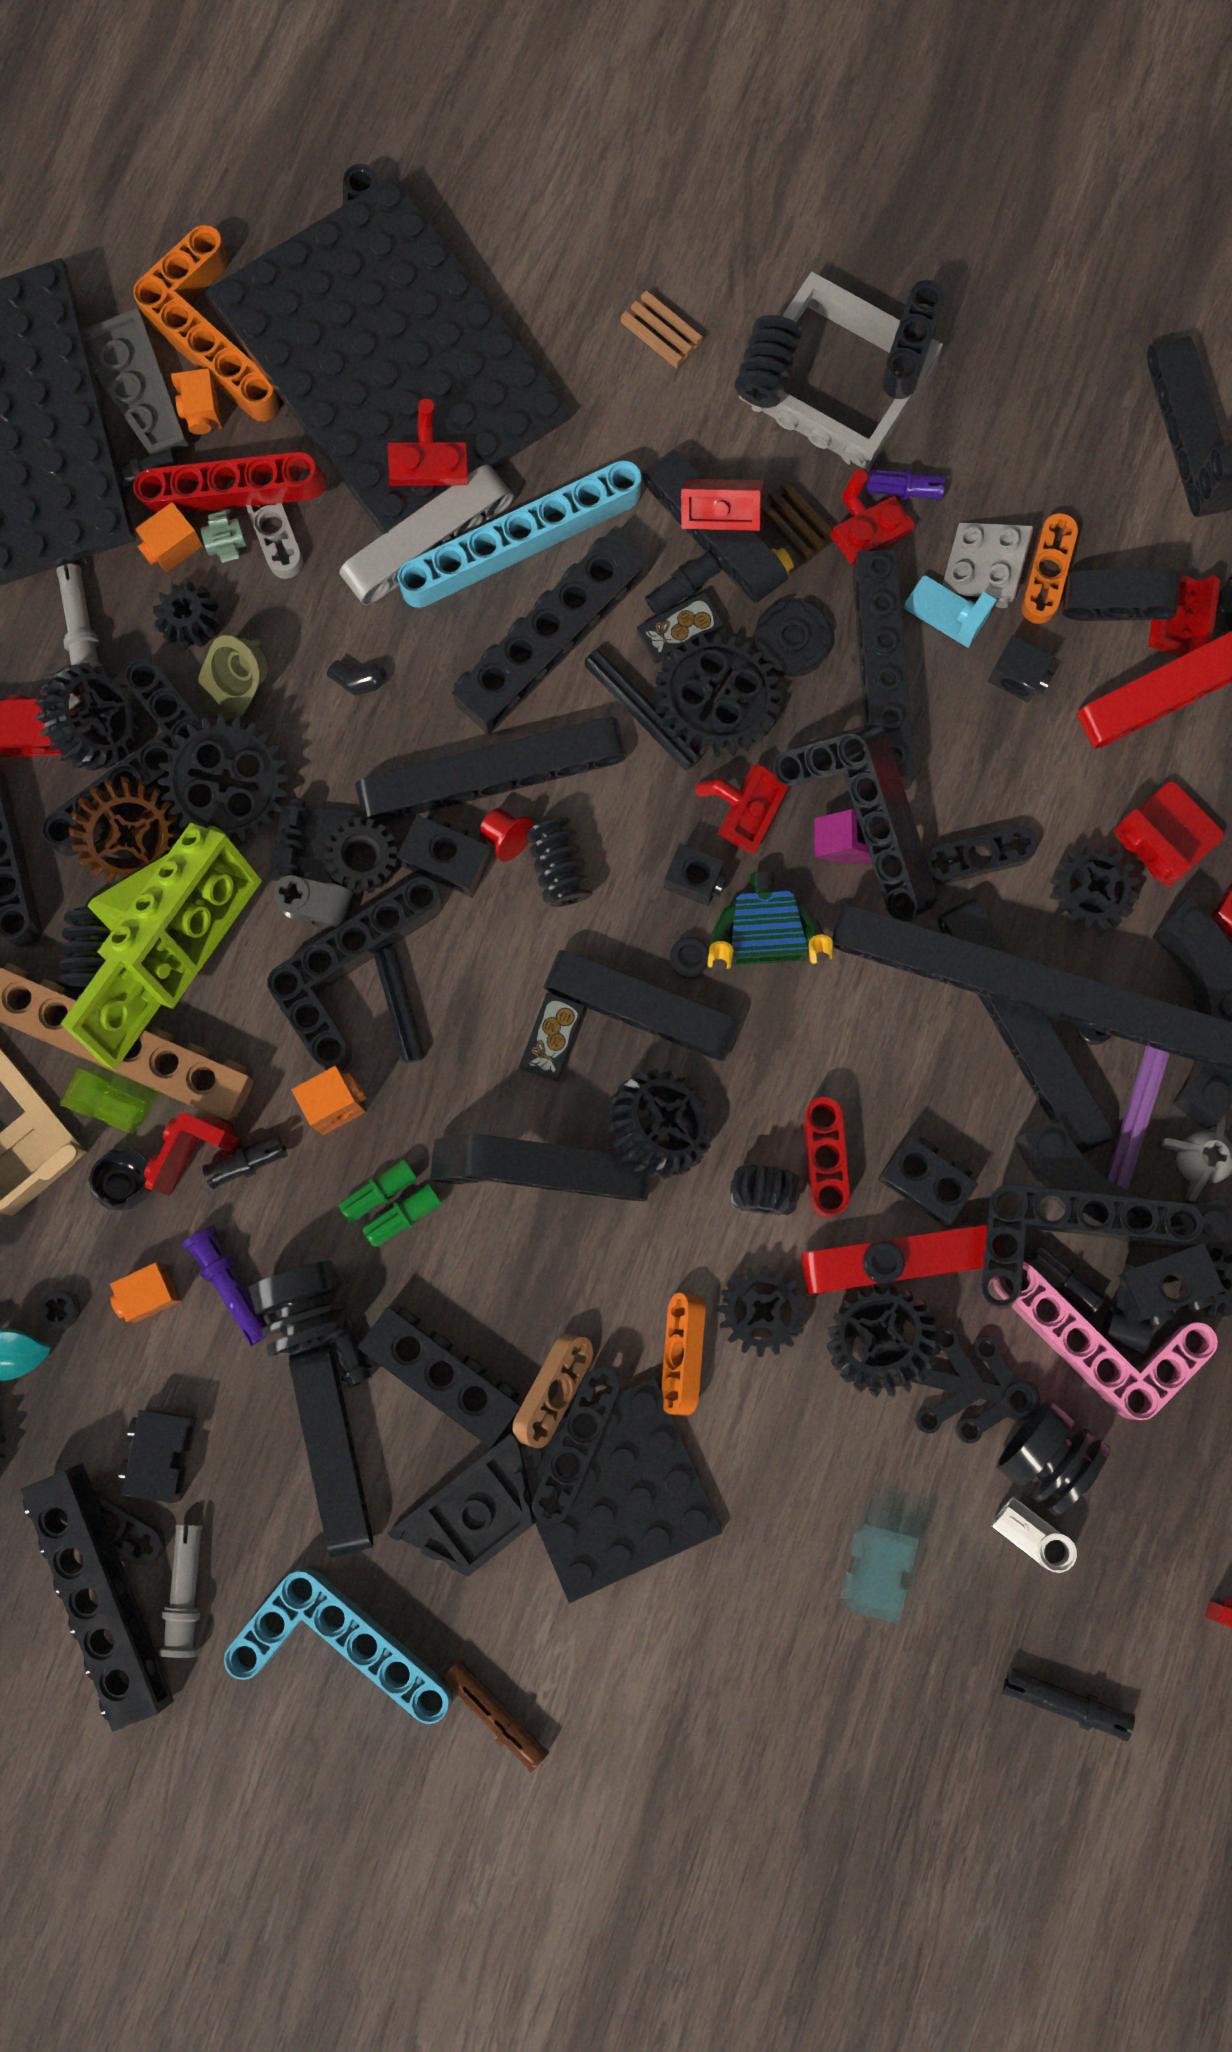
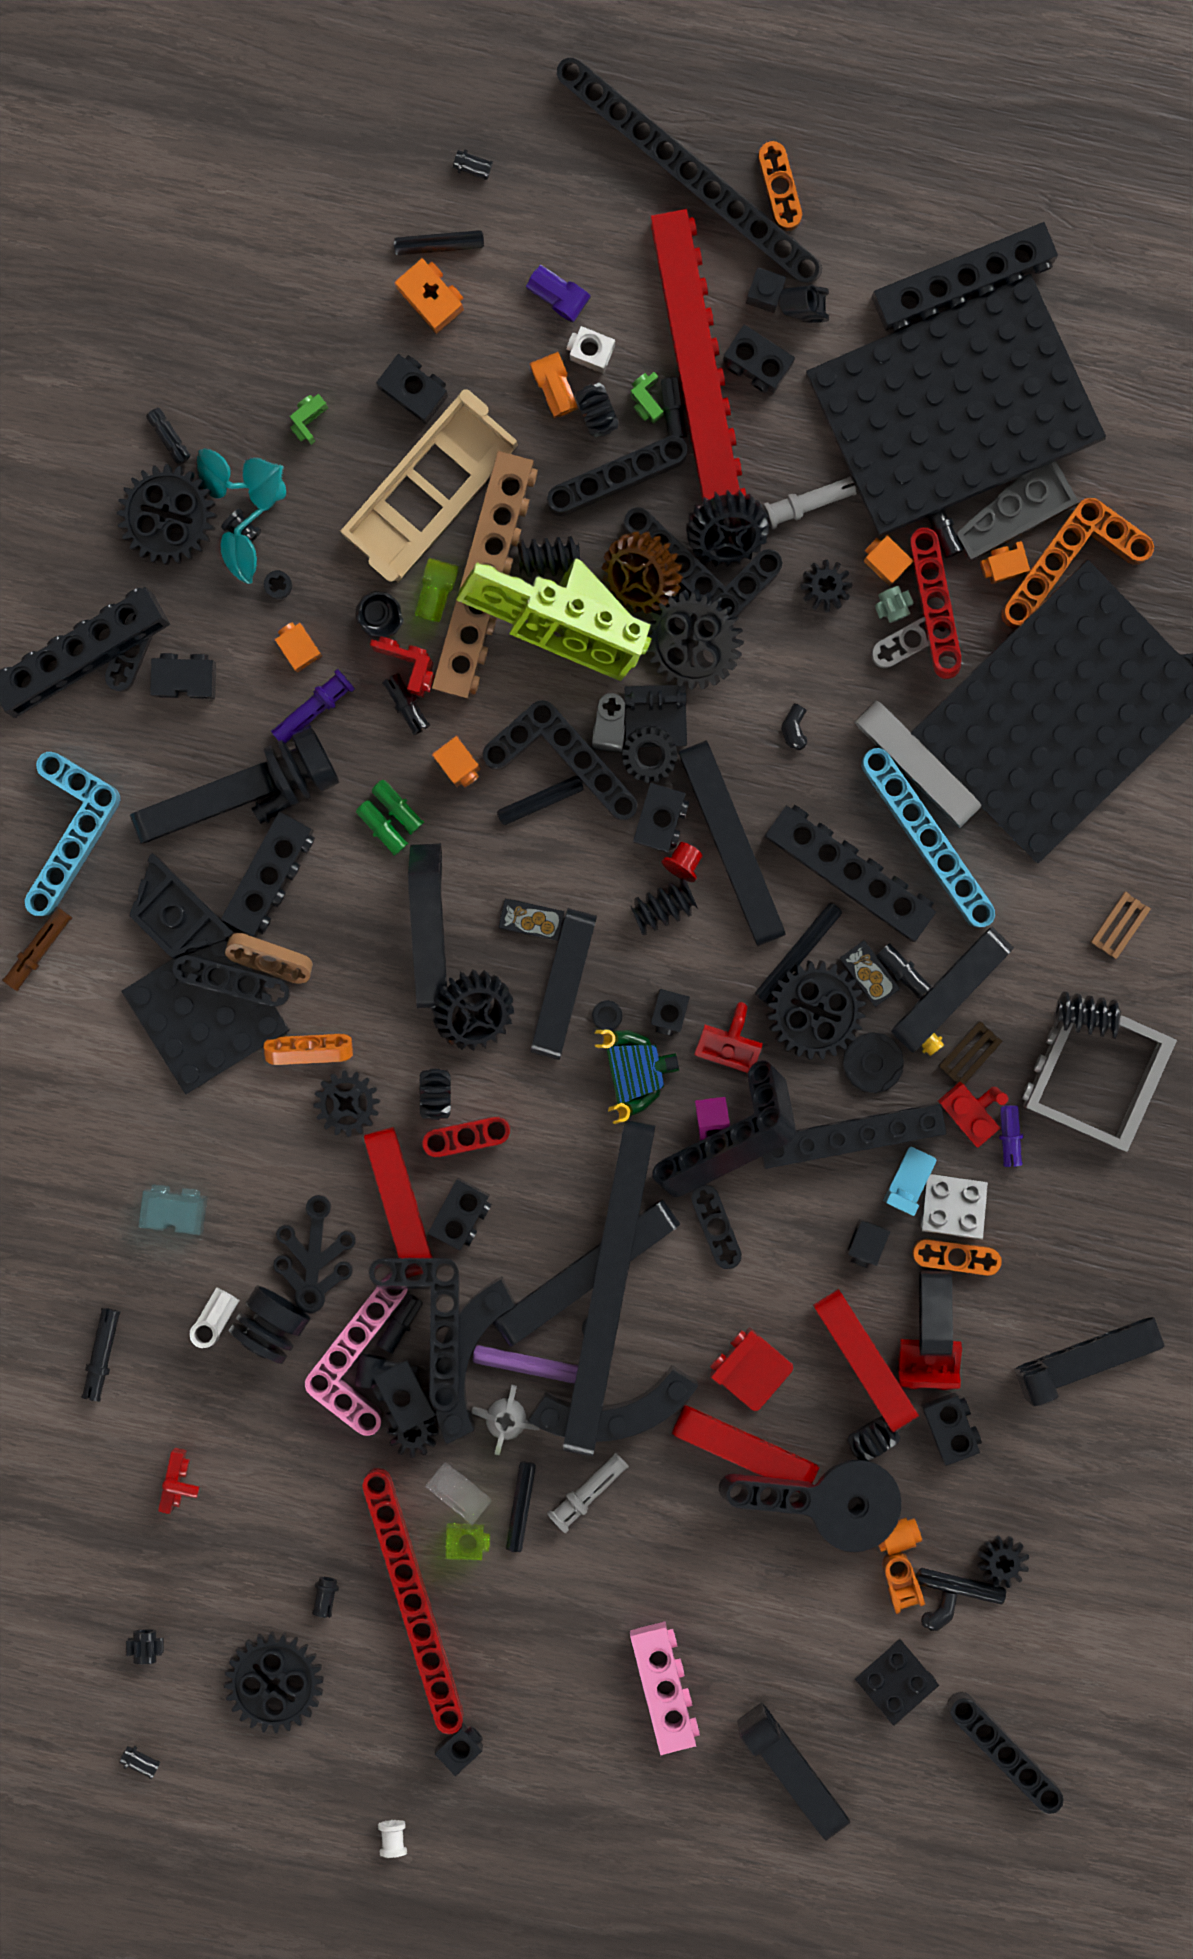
camera: 80 degrees right, 10 degrees up
light grey pin [158,1524,203,1658] -> none
olive piece [198,635,268,721] -> none
red plate [388,399,468,486] -> none
panel [681,479,764,531] -> none
black gear [827,1285,941,1398] -> none
black tile [862,1241,905,1284] -> none
black beam [882,280,945,399] -> none
black gear [1050,845,1140,933] -> none

